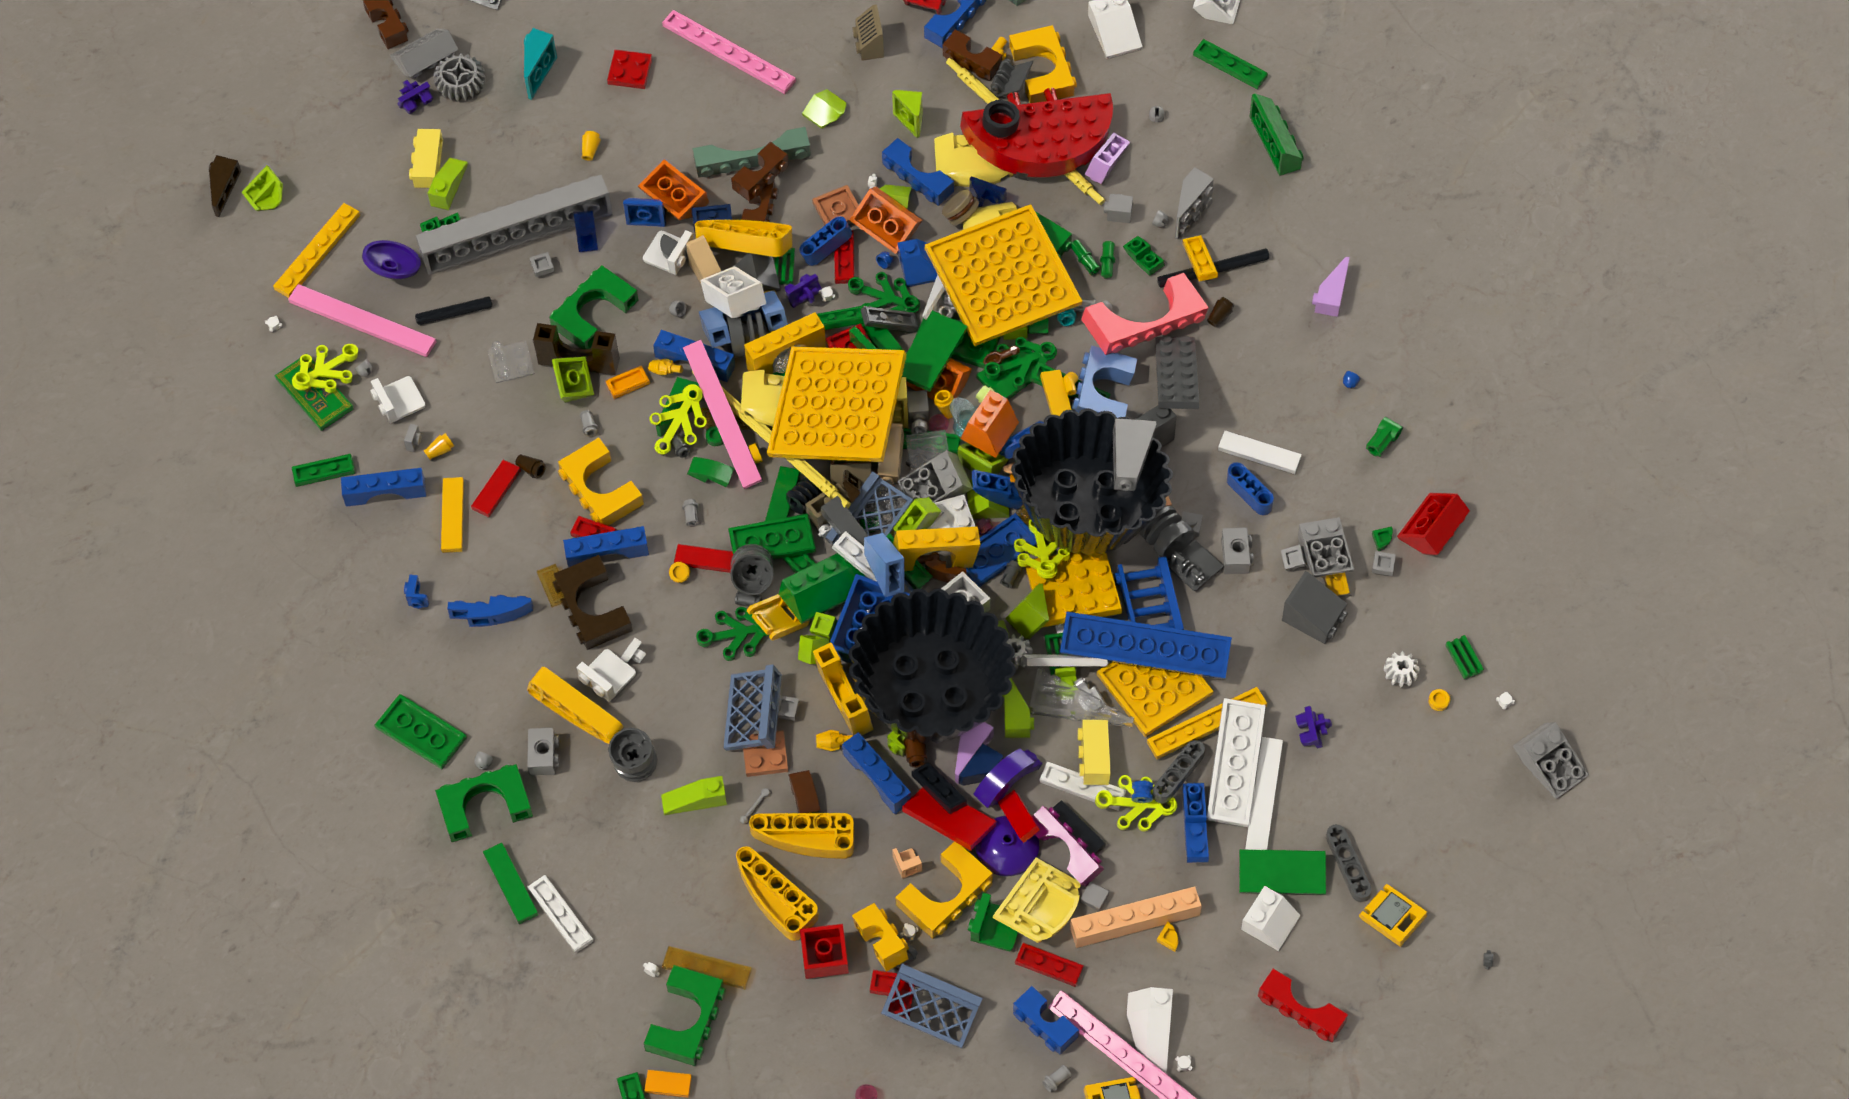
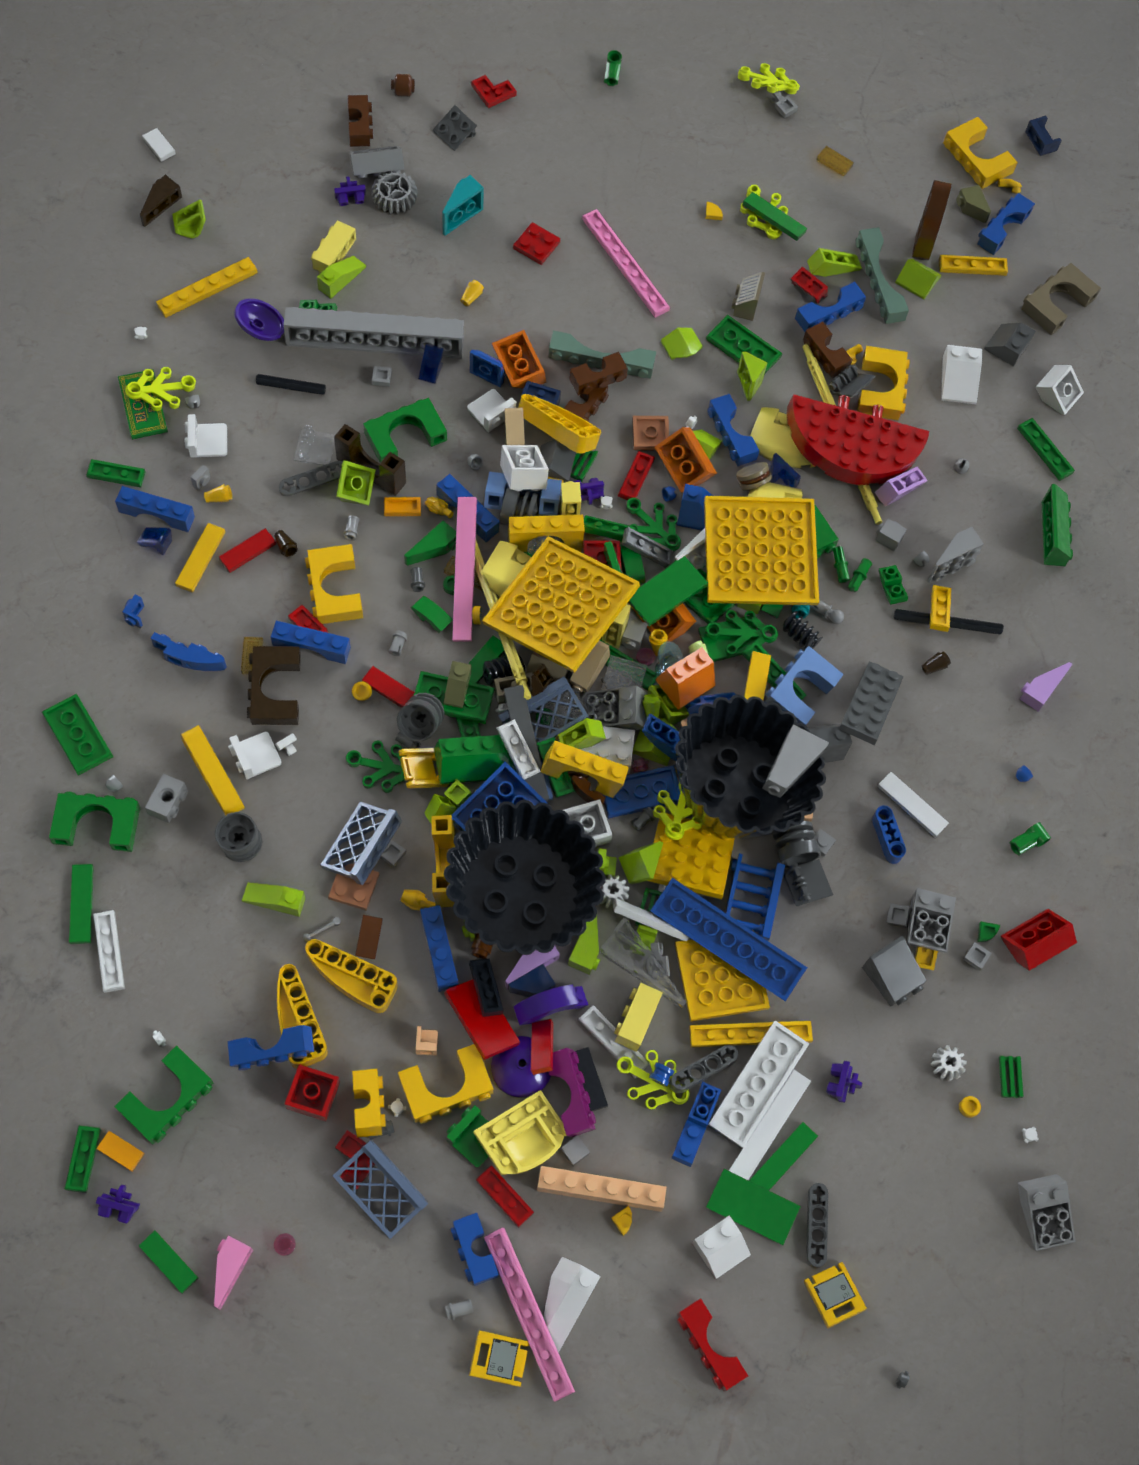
camera: 15 degrees right, 5 degrees up
bright pink tile [288,284,436,357] -> none
neon yellow plant [649,384,707,455] -> none
dark grey tile [660,234,678,259] -> none
clear yellow tile [662,946,752,990] -> none
blue beam [799,216,852,266] -> none
medium blue slope [864,533,904,597] -> none
light grey hinge [911,419,928,436] -> none
black tyre [982,100,1020,137] -> none
reddish brown piece [983,345,1020,365] -> none
yellow arm [1063,372,1078,396] -> none
coral arch [1081,273,1209,355] -> none
white piece [1175,1055,1193,1072] -> none
light grey brick [1221,528,1254,574] -> none
none -> clear blue slope [137,527,172,555]
none -> white tile [142,128,176,162]
none -> blue arch [227,1025,314,1070]
none -> dark grey beam [279,461,343,497]
none -> olive slope [444,661,471,708]
none -> light yellow brick [559,481,581,515]
none -> lime cone [642,694,661,718]
none -> green tile [706,315,782,375]
none -> green tile [749,1122,818,1190]
none -> black piece [783,611,823,650]

